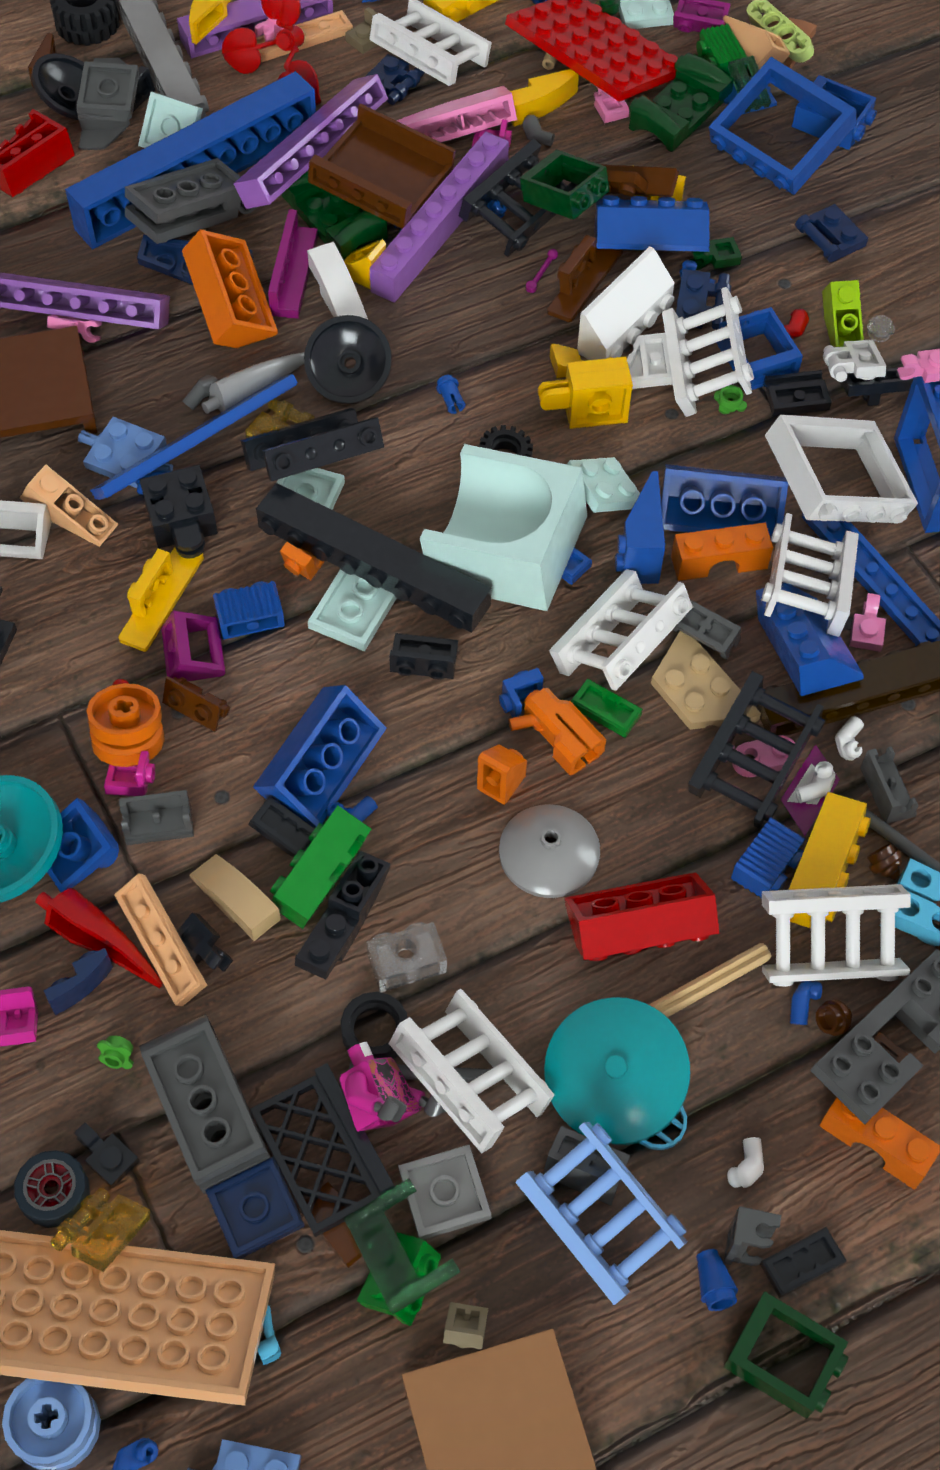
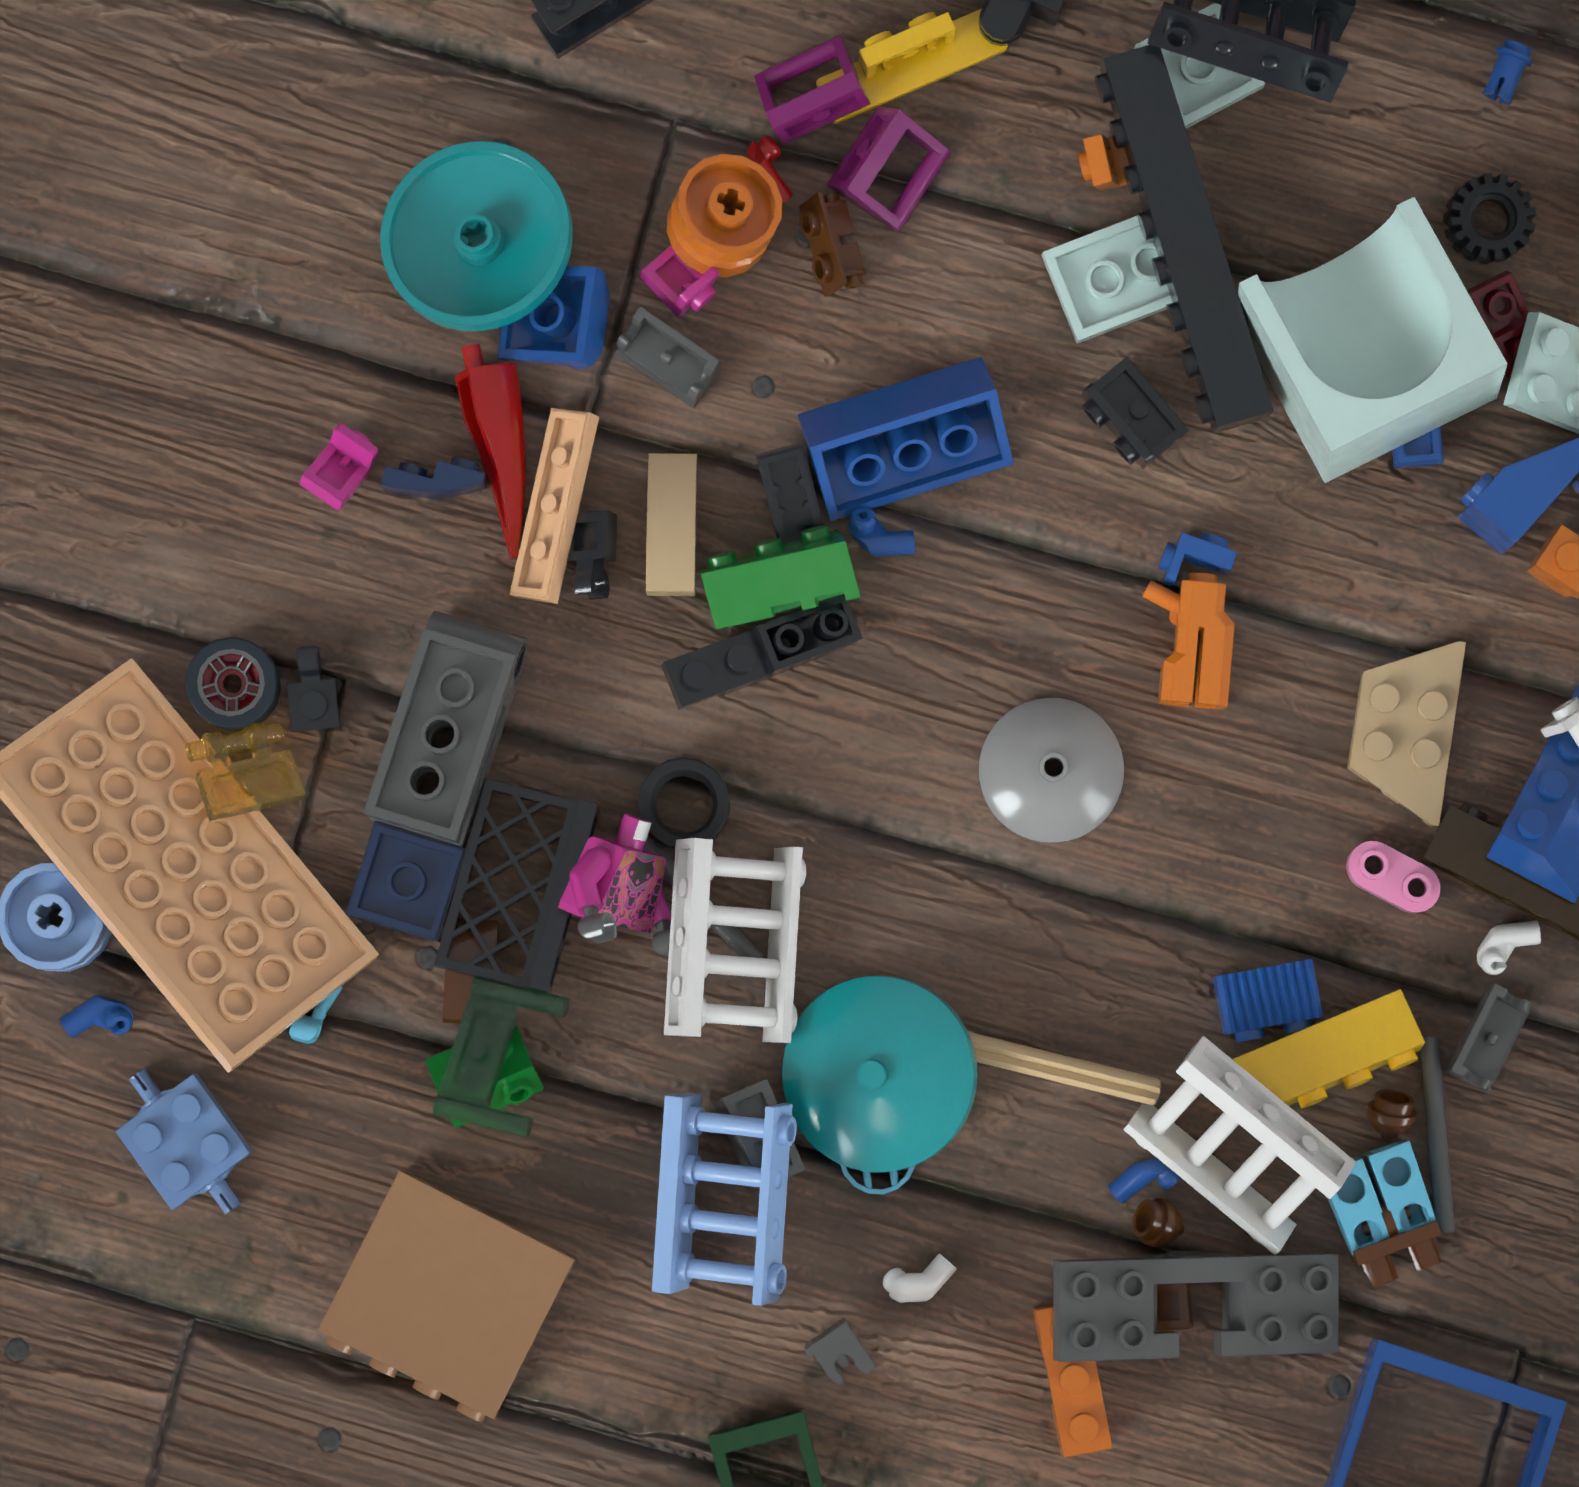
camera: 45 degrees right, 25 degrees up
bright green plate [97,1036,134,1069] -> none
blue brick [213,581,285,640] -> none
clear brick [367,922,447,992] -> none
light grey plate [398,1145,492,1239] -> none
dark tan bracket [443,1302,488,1349] -> none
orange slope [477,744,527,805] -> none
white fence [549,569,693,691] -> none
red slope [564,872,720,961] -> none
green plate [571,678,643,738] -> none
dark grey hinge [673,600,741,660] -> none
black fence [688,671,826,829] -> none
blue cone [696,1249,738,1311] -> none
black plate [760,1227,847,1299] -> none
magenta sticker [781,745,840,836] -> none
white arm [795,761,835,803] -> none
none -> magenta tile [754,35,871,144]

